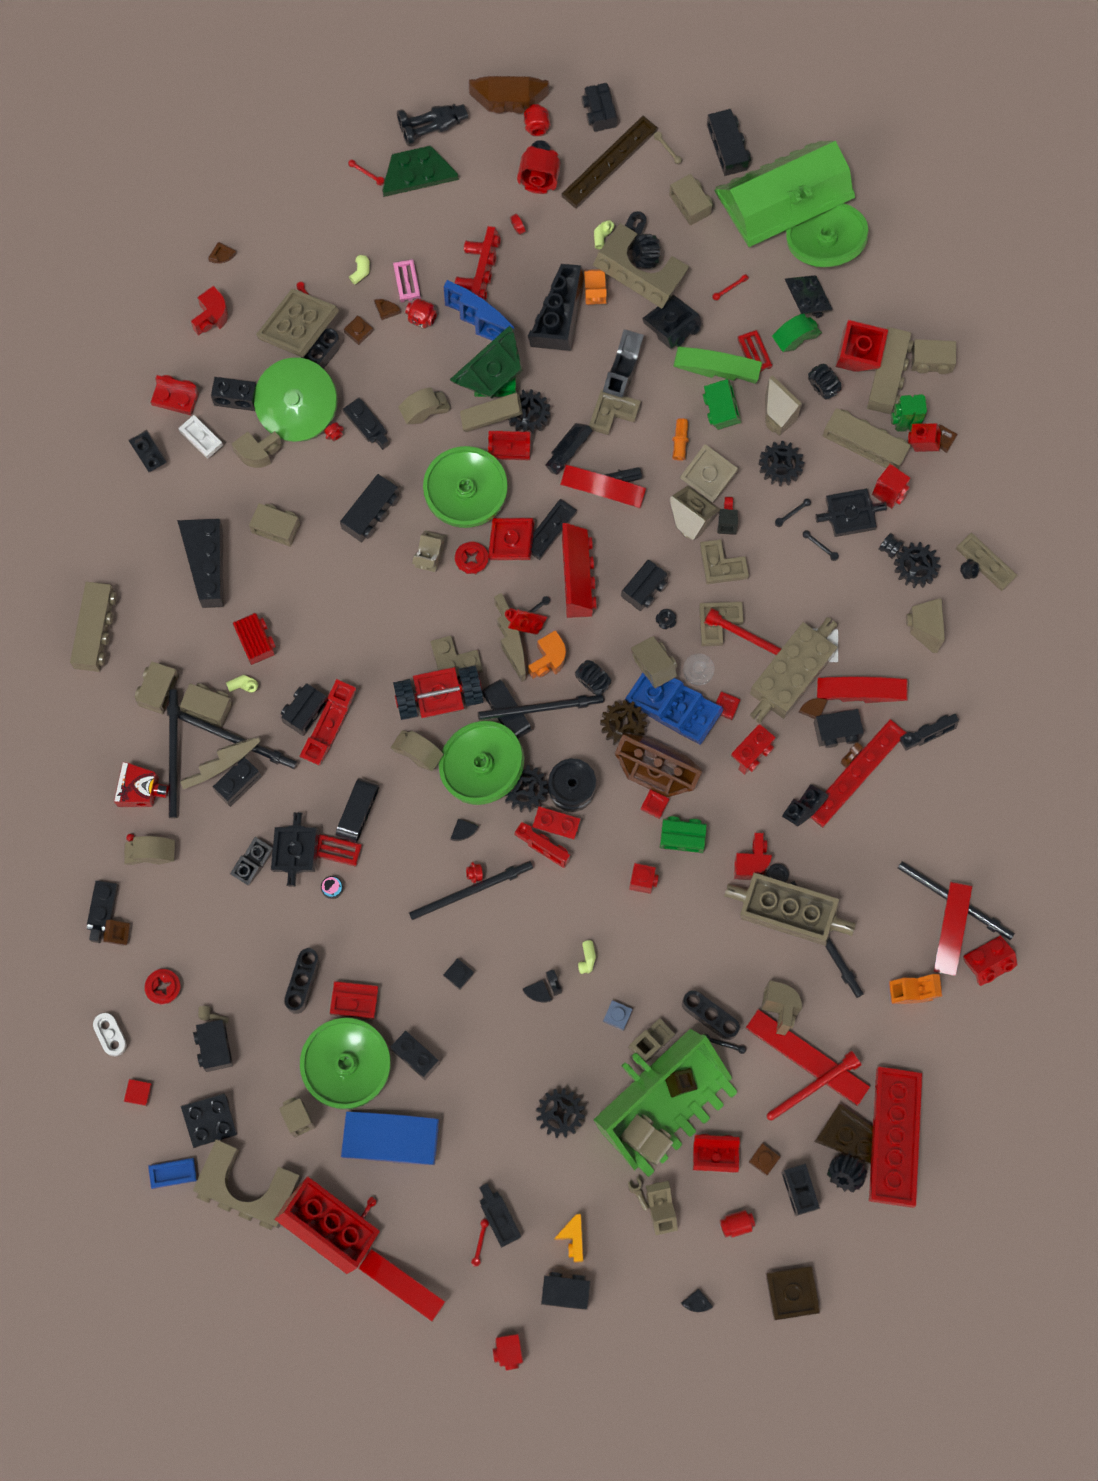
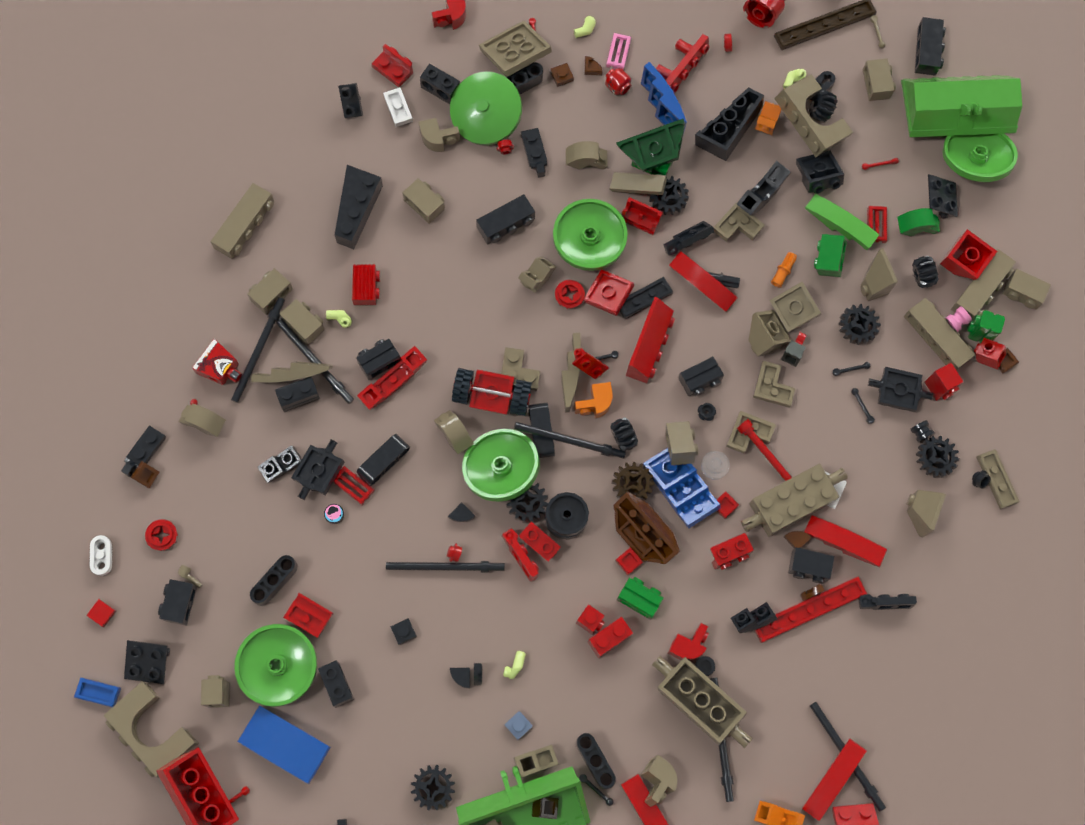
camera: 20 degrees right, 0 degrees up
none -> red brick [588,617,633,658]
none -> bright pink wheel [946,306,972,332]

